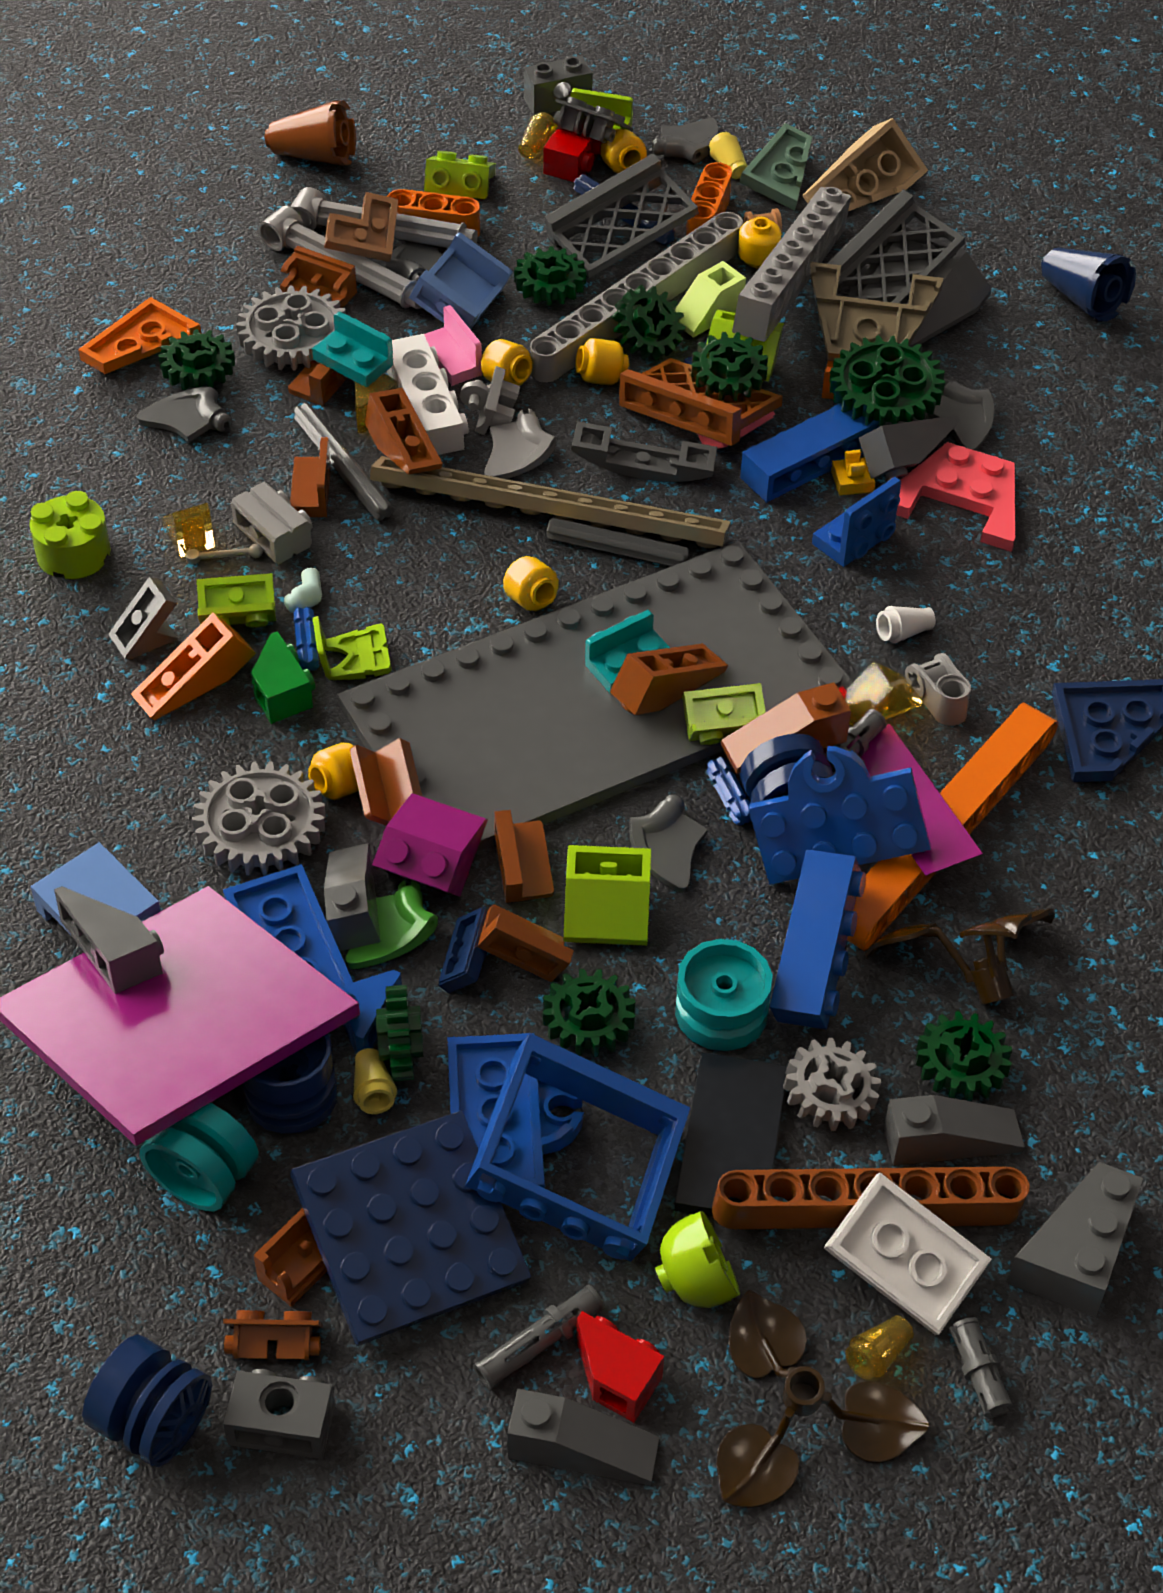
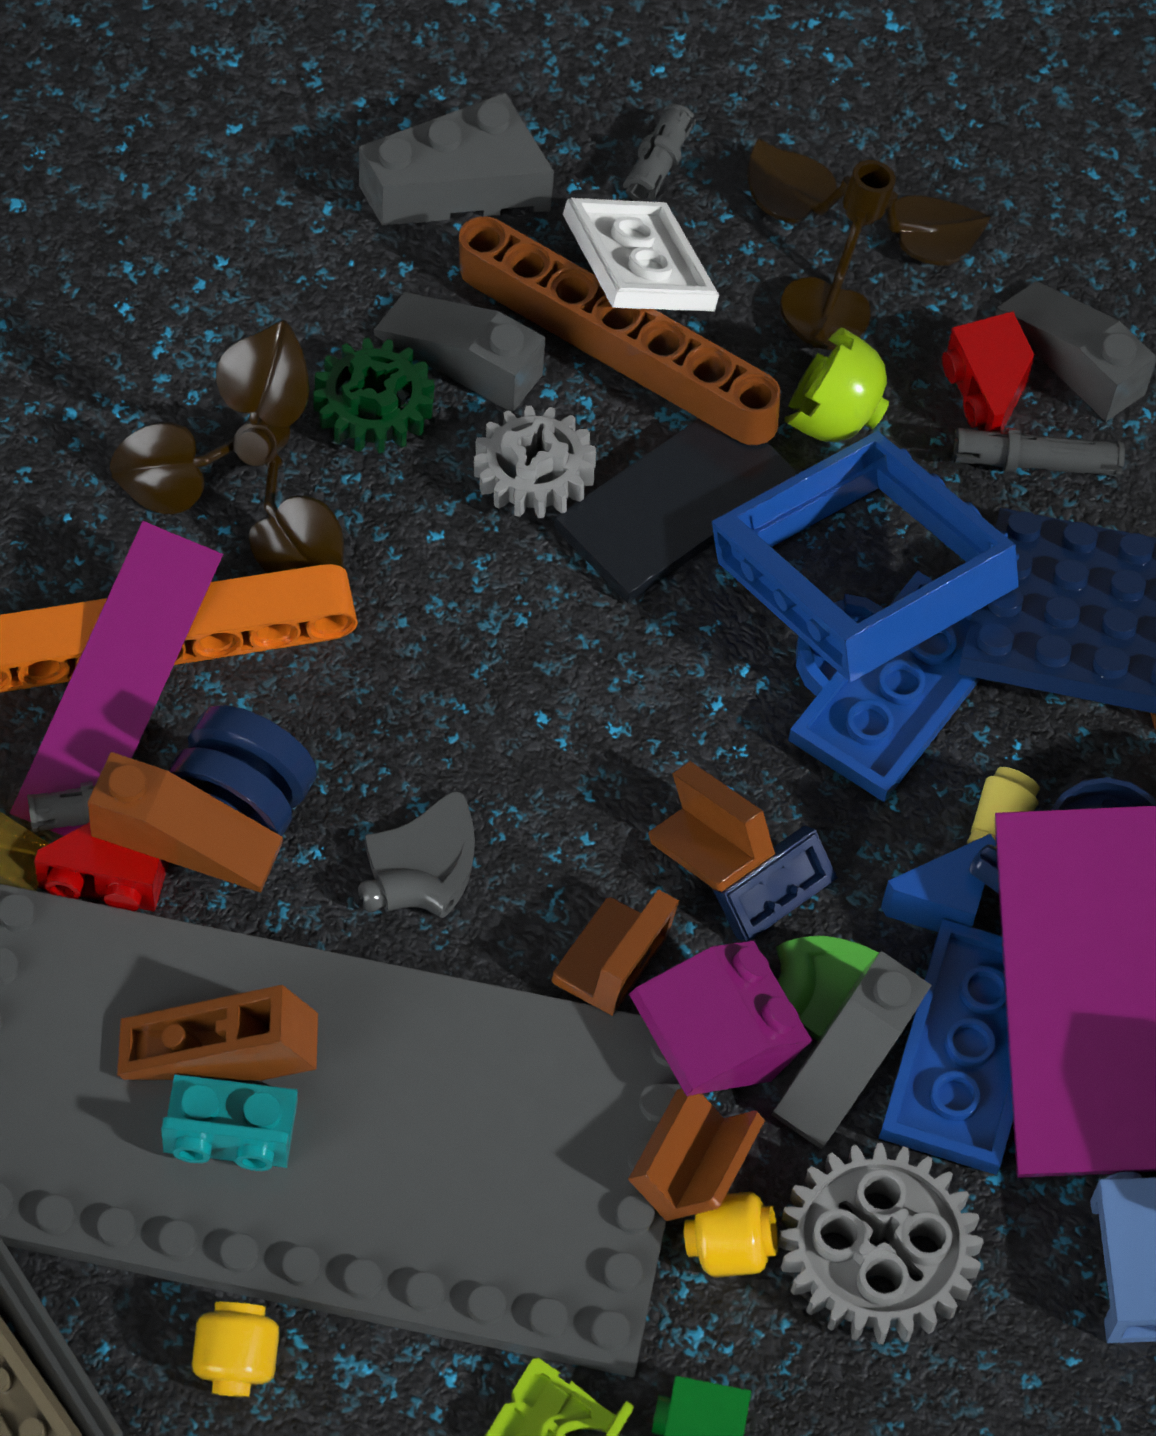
camera: 145 degrees left, 10 degrees up
dark green gear [376,985,424,1082] -> none
dark green gear [543,968,636,1057] -> none
lime slope [564,845,651,946] -> none
teal wheel [675,939,773,1051] -> none
lime bracket [682,683,766,745] -> none
blue axle [707,757,752,826] -> none
blue plate [748,746,931,885] -> none
blue brick [770,849,866,1030] -> none
clear yellow cone [845,1315,914,1380] -> none

